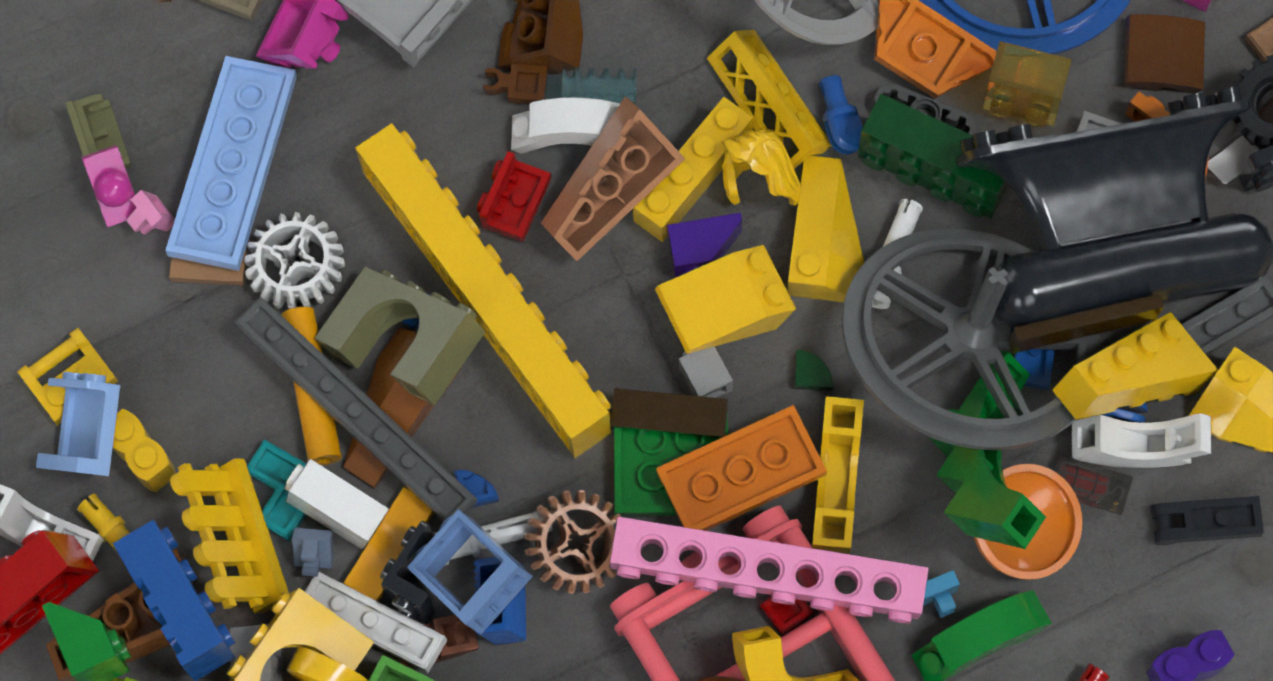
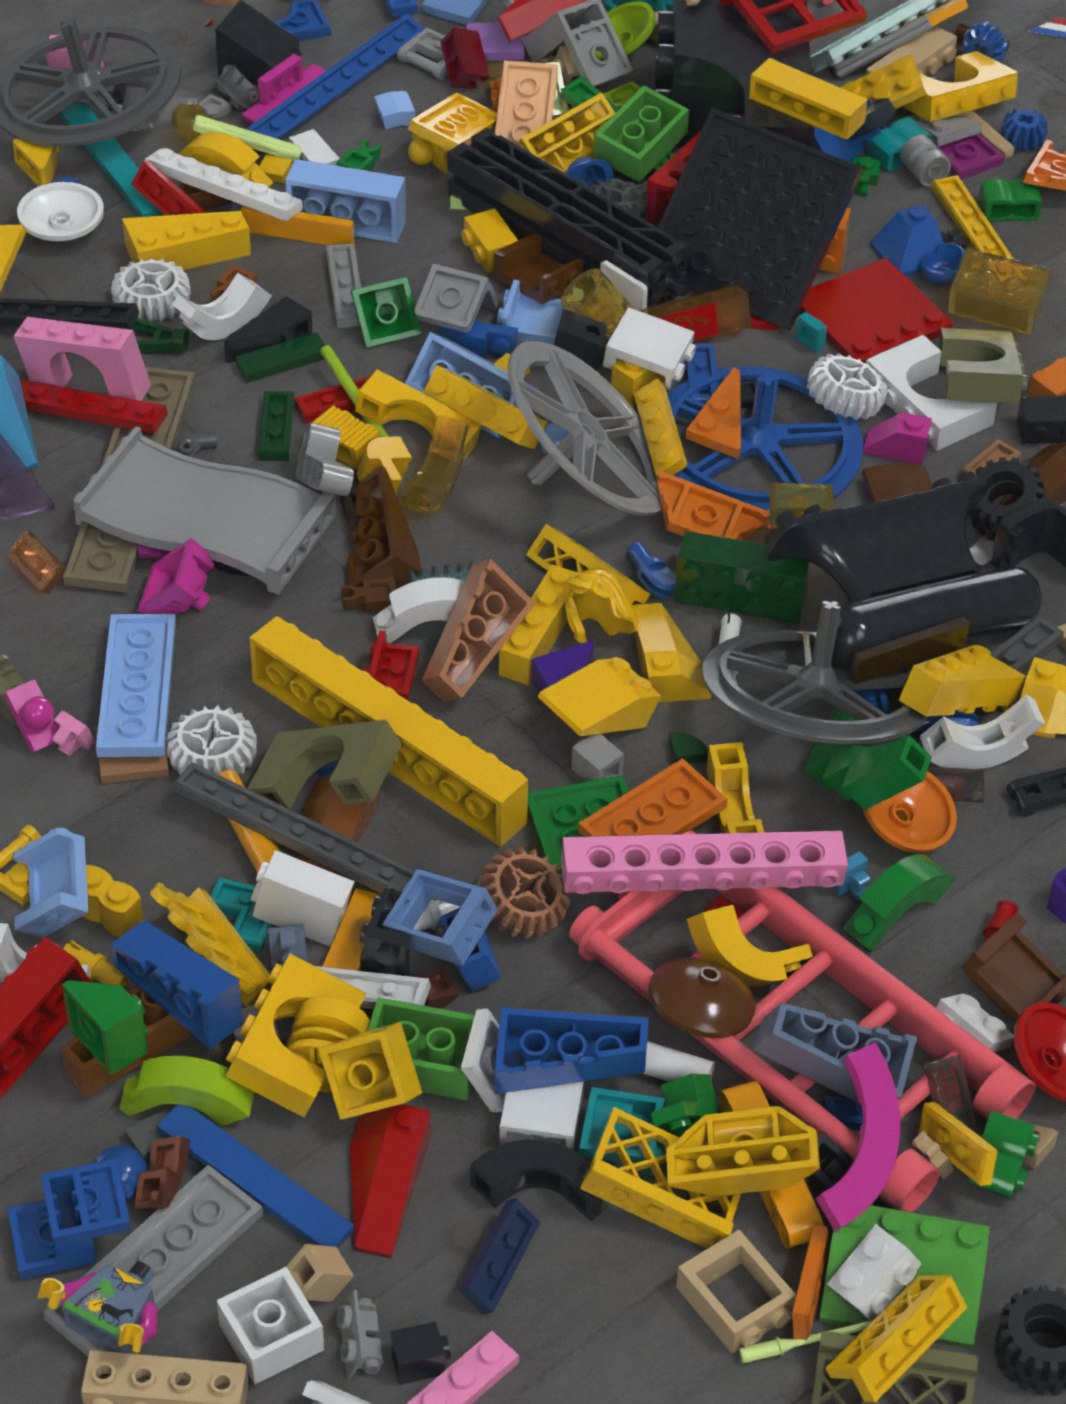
camera: 20 degrees left, 25 degrees down
dark brown tile [611,388,729,437] -> none

